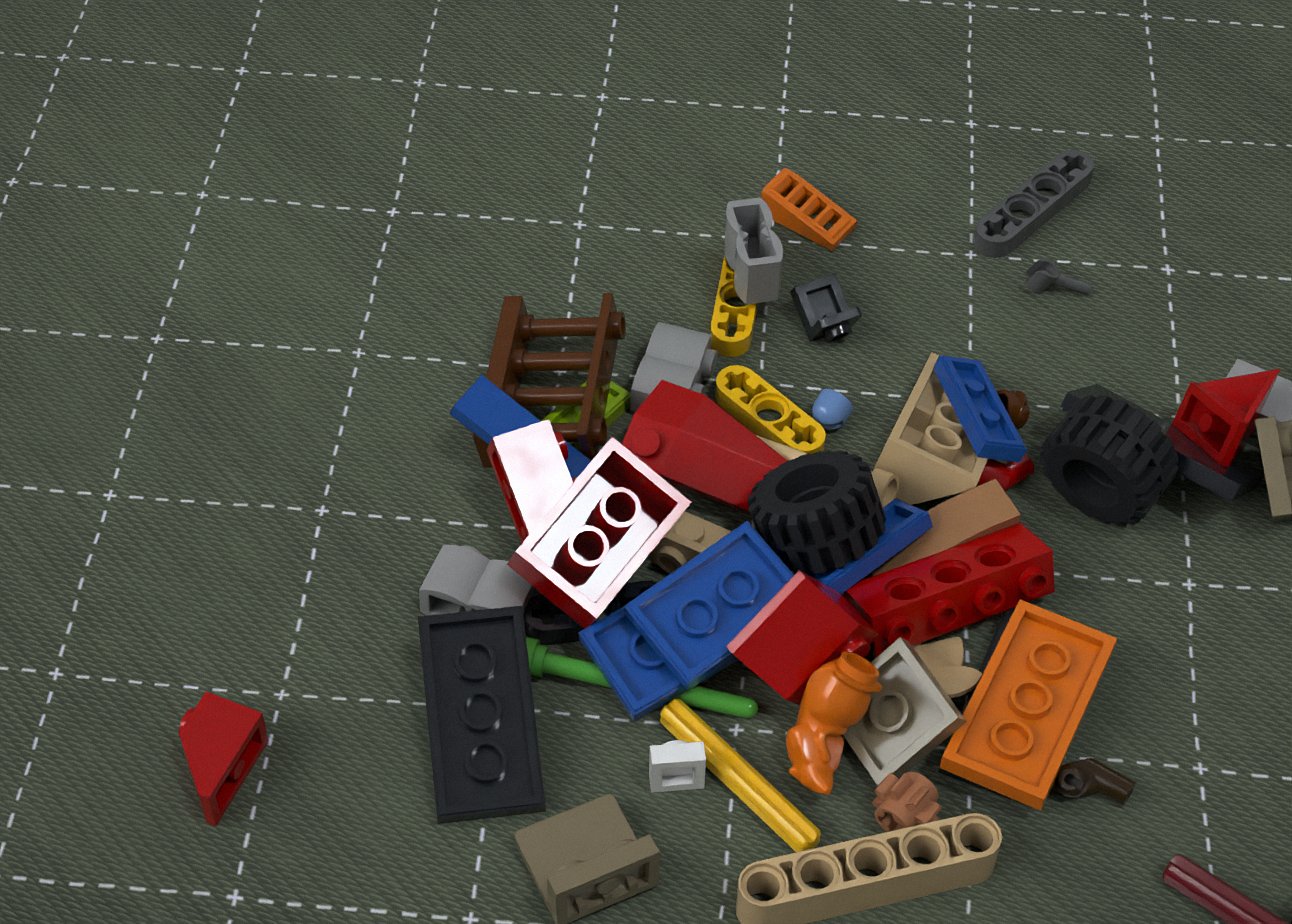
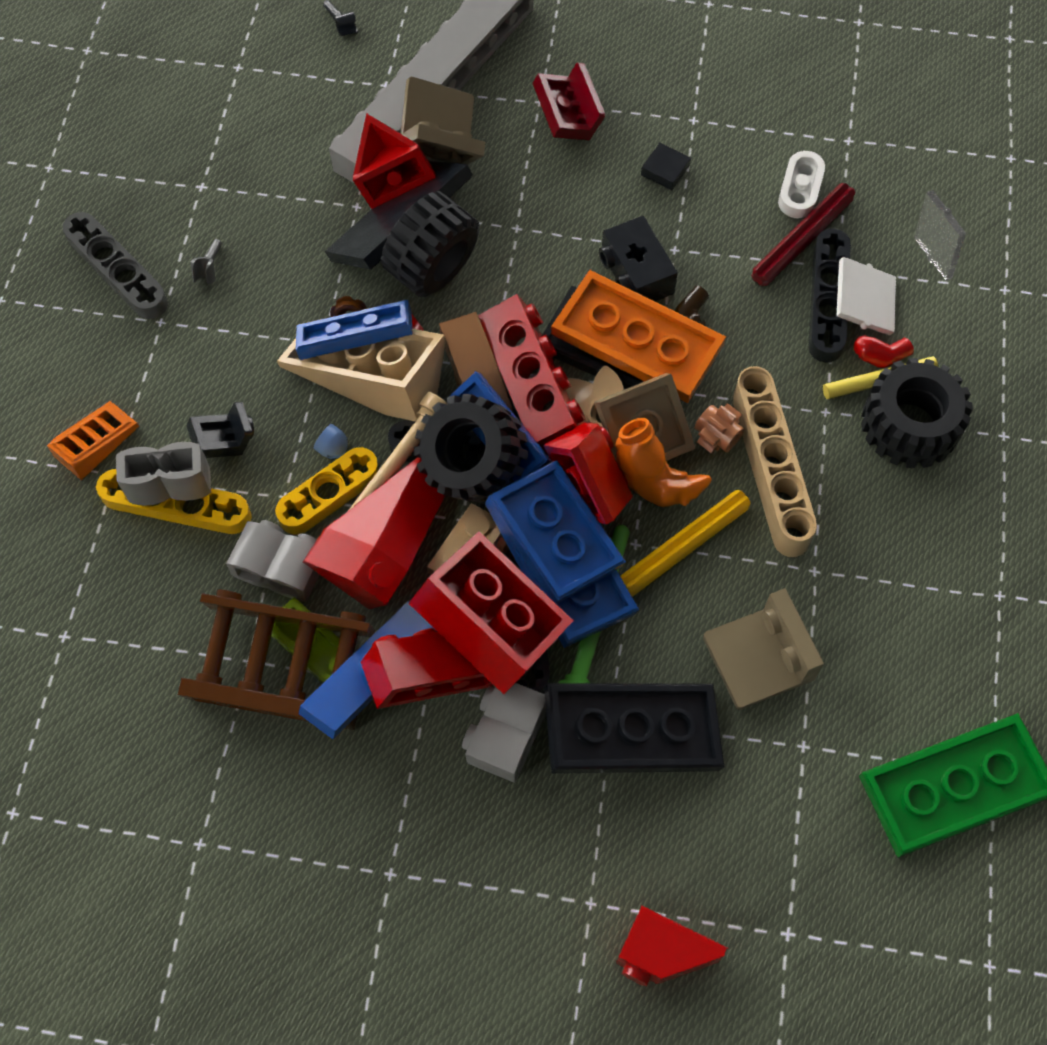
camera: 85 degrees left, 15 degrees up
white plate [649,740,706,793] -> none
none -> black brick [599,215,678,301]

